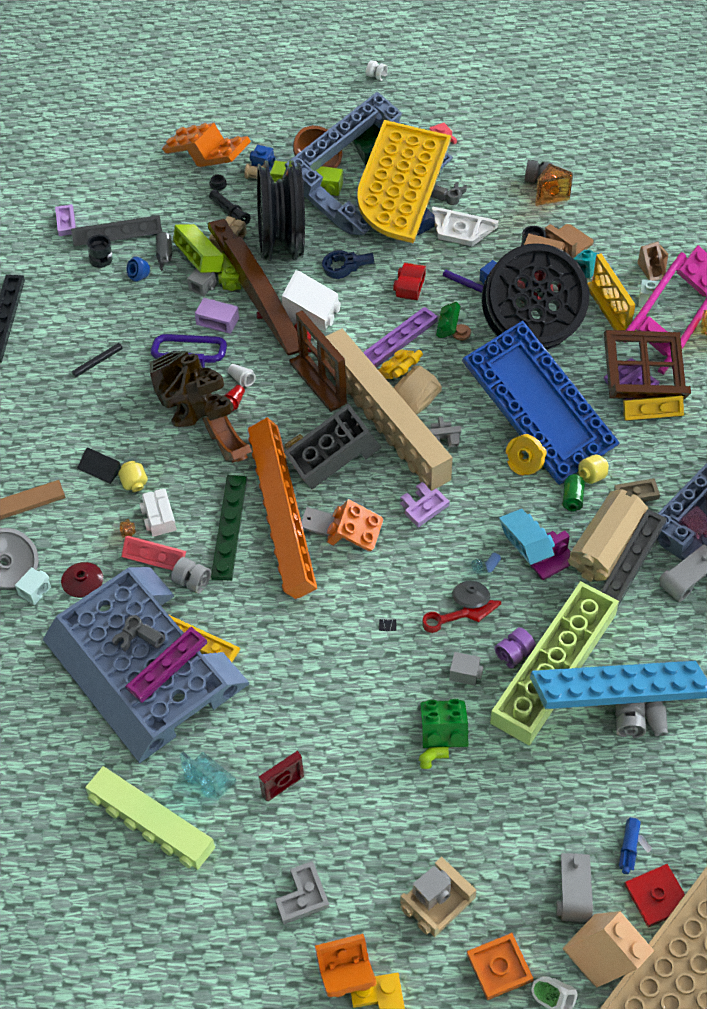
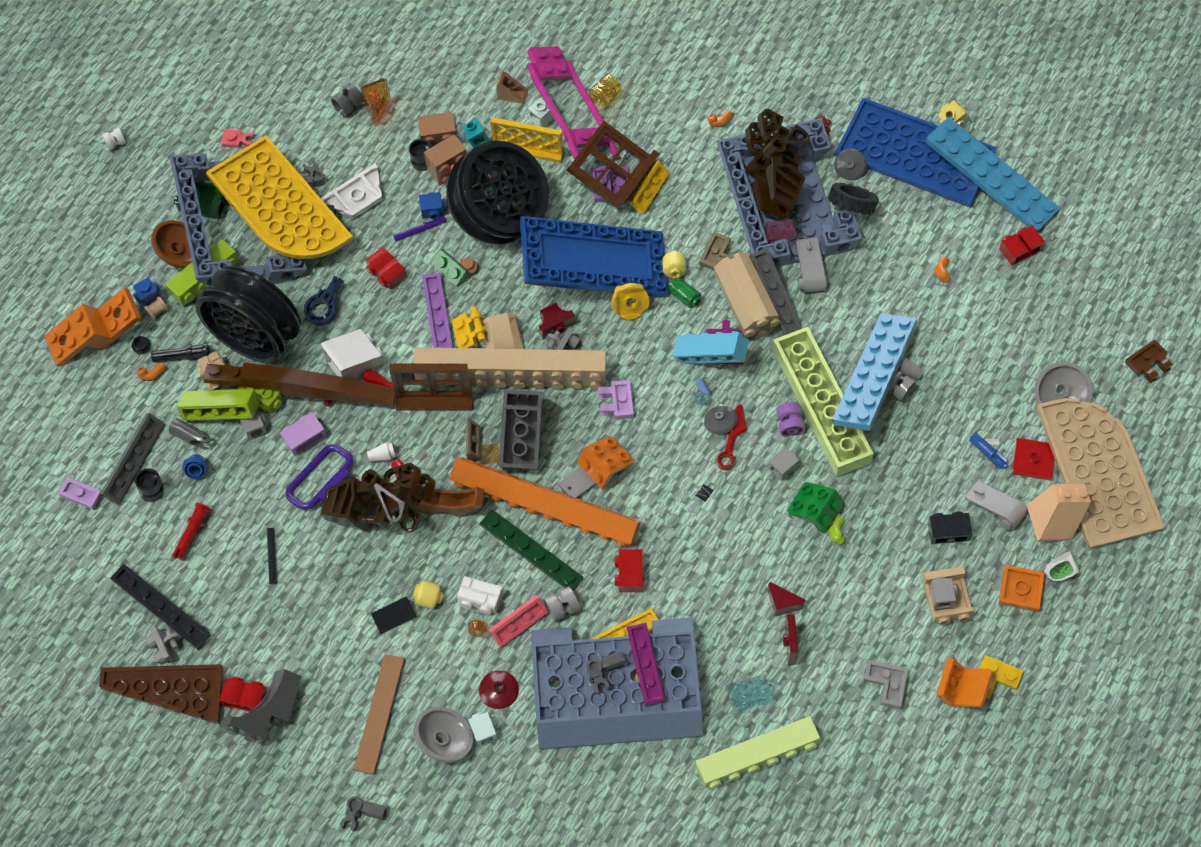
camera: 55 degrees left, 10 degrees up
none -> orange arm [137,362,166,381]
none -> red pin [171,502,212,561]
none -> dark tan slope [466,418,480,461]
none -> dark red brick [539,303,576,339]
none -> red piece [615,549,643,593]
none -> dark red slope [767,582,806,616]
none -> black brick [927,511,973,544]

